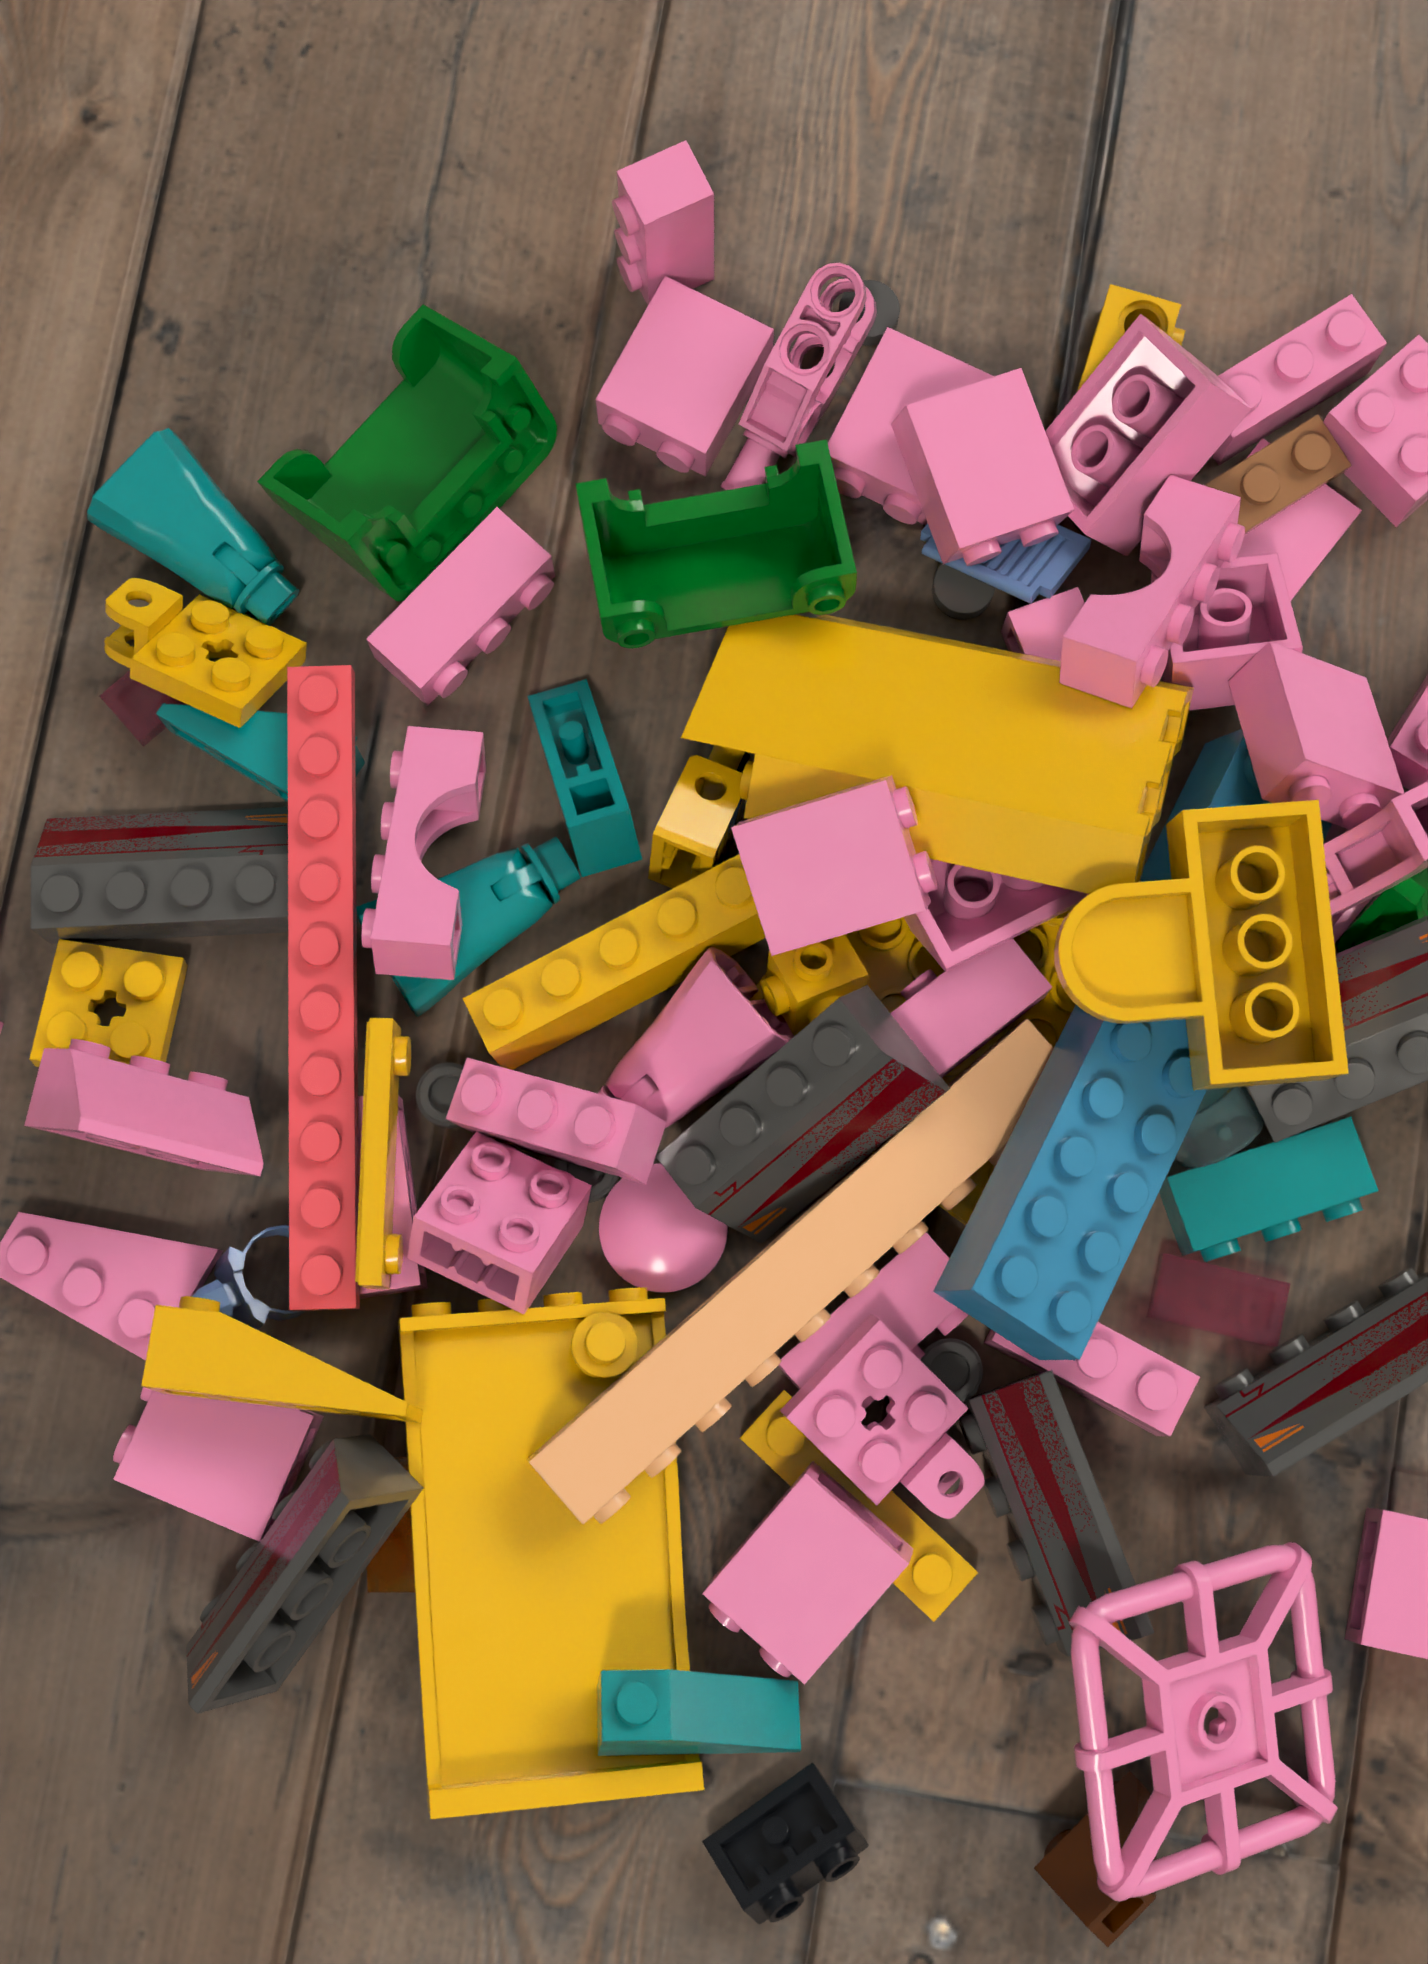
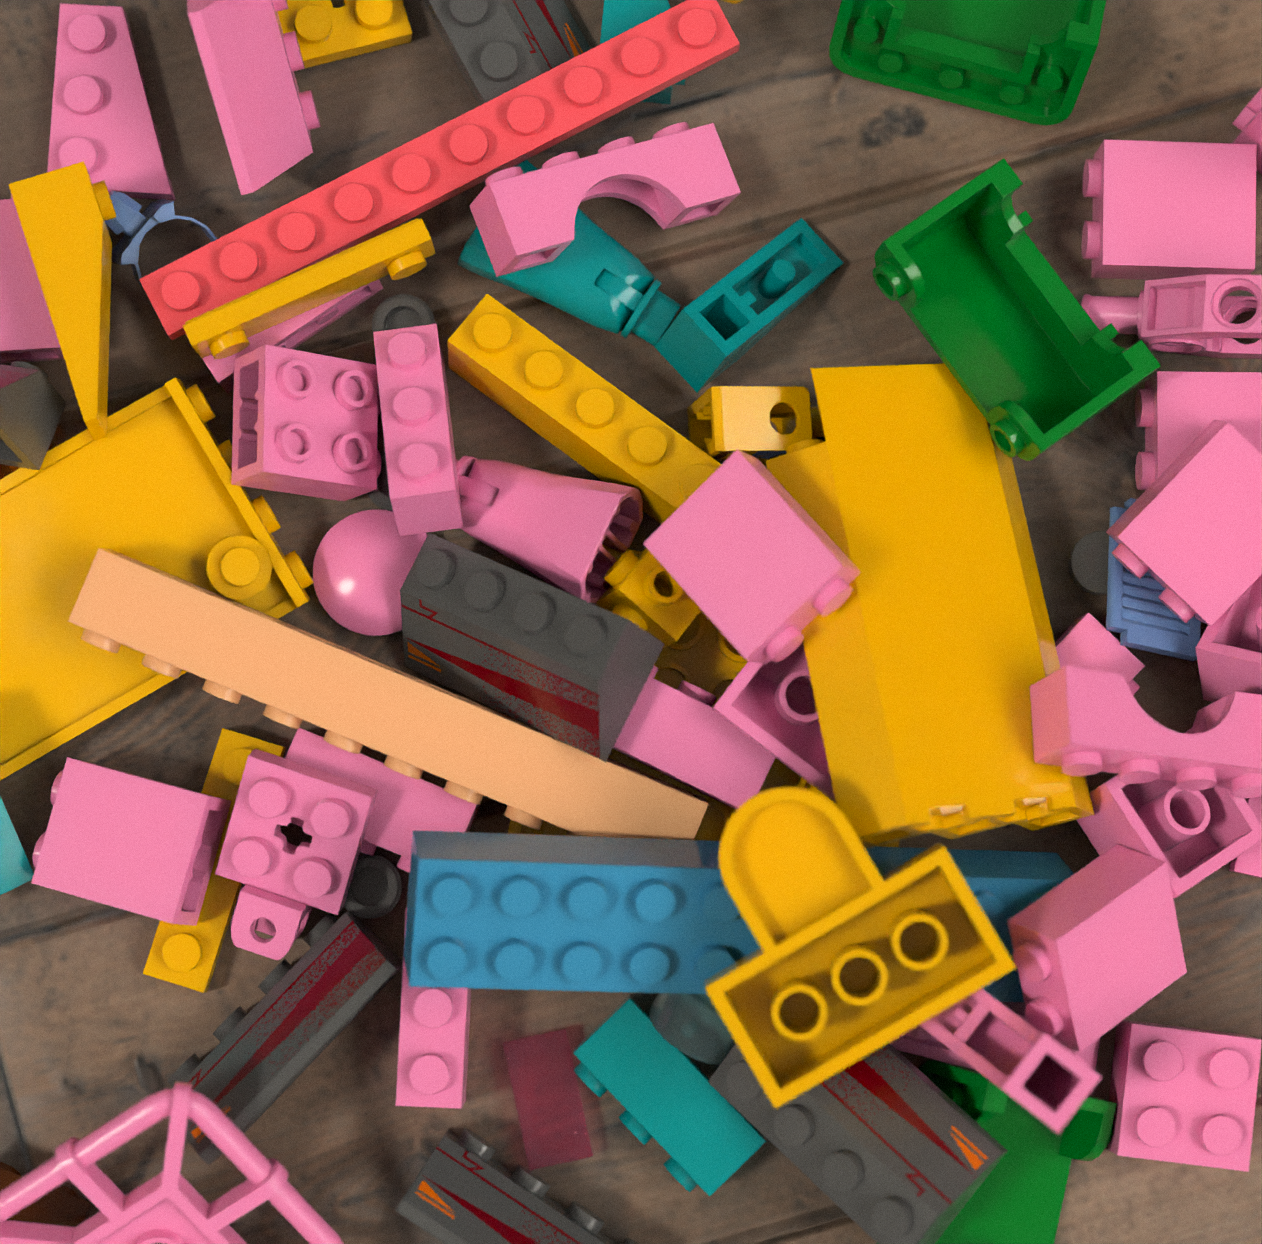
camera: 60 degrees right, 5 degrees up
bright pink brick [366,507,555,706] -> none

